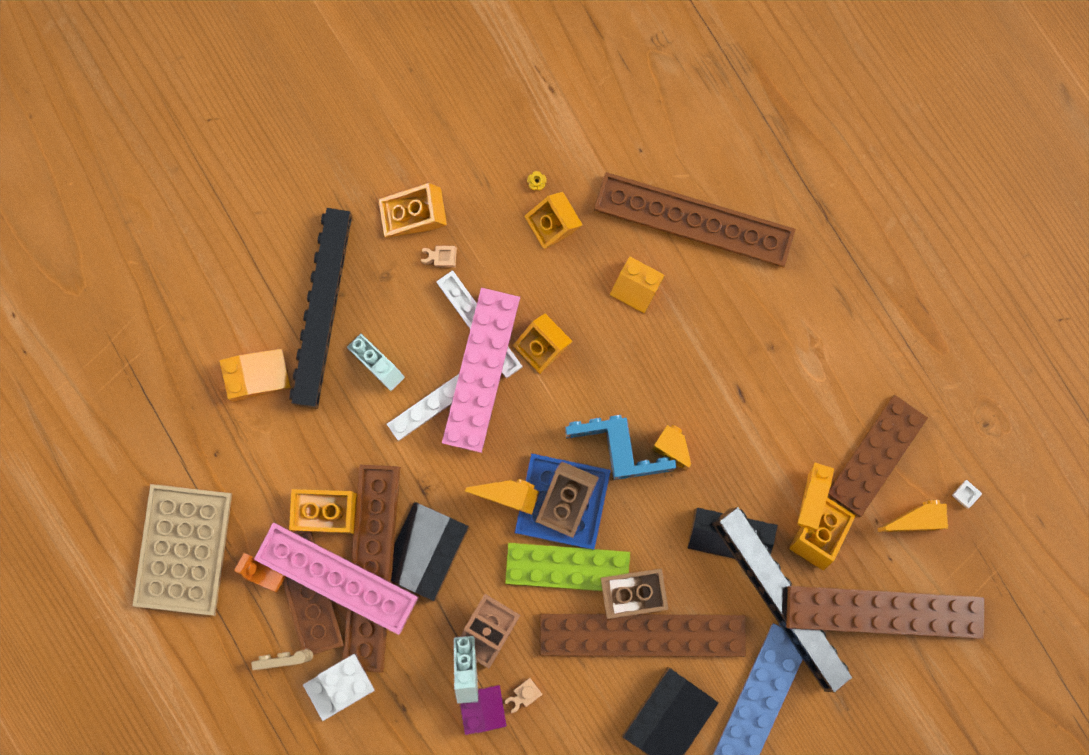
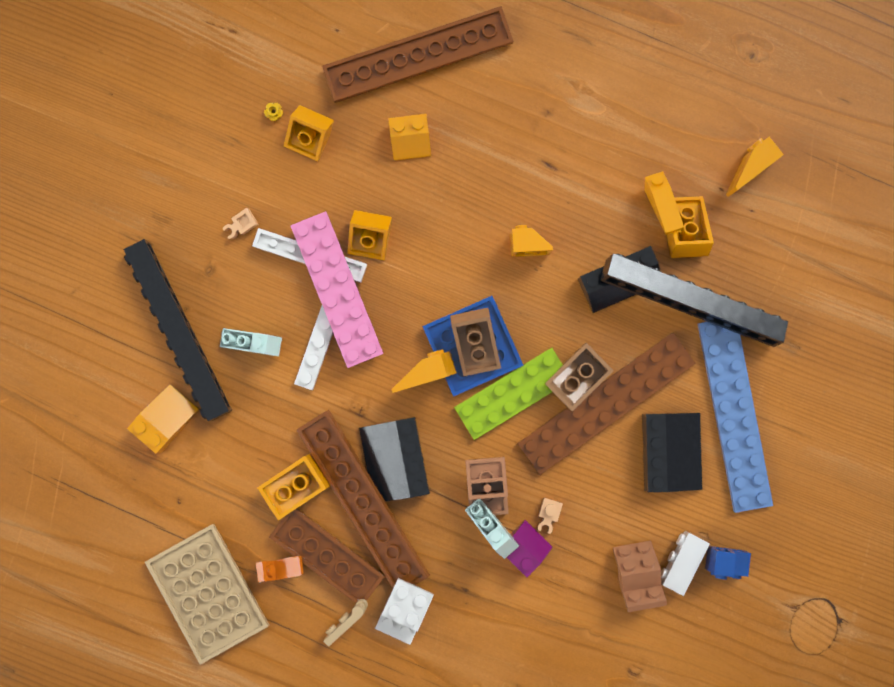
camera: 30 degrees left, 5 degrees up
bright pink plate [254,523,419,635] -> none
light orange slope [379,183,447,238] -> none
dark azure bracket [565,415,676,480] -> none
dark orange plate [786,586,984,639] -> none
dark orange plate [828,395,928,517] -> none
white plate [952,480,982,509] -> none

